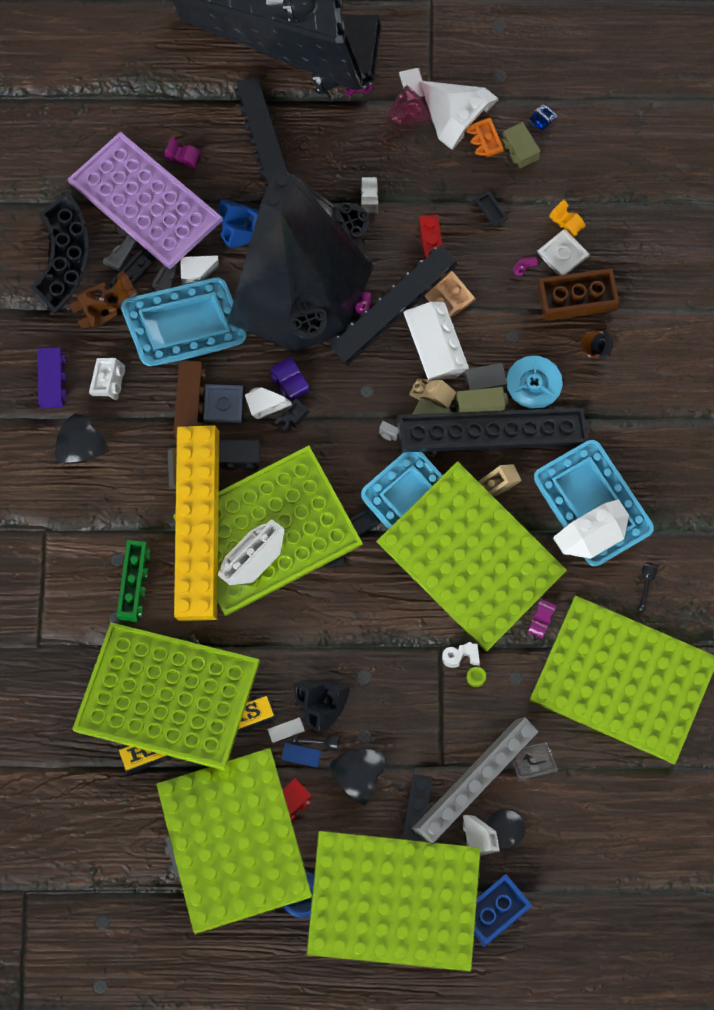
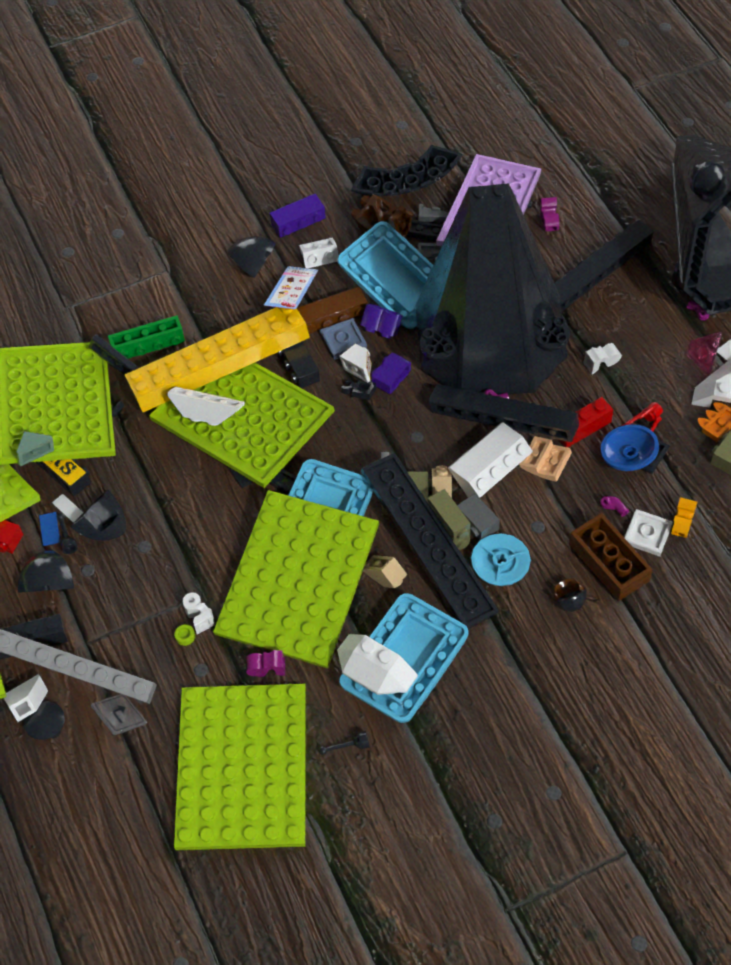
camera: 70 degrees right, 15 degrees down
none -> sand green slope [17,431,54,467]
none -> black tile [89,334,139,376]
none -> sticker [264,266,318,309]
none -> dark purple brick [361,304,403,338]
none -> blue dish [601,424,659,471]
none -> red plant [622,402,663,432]

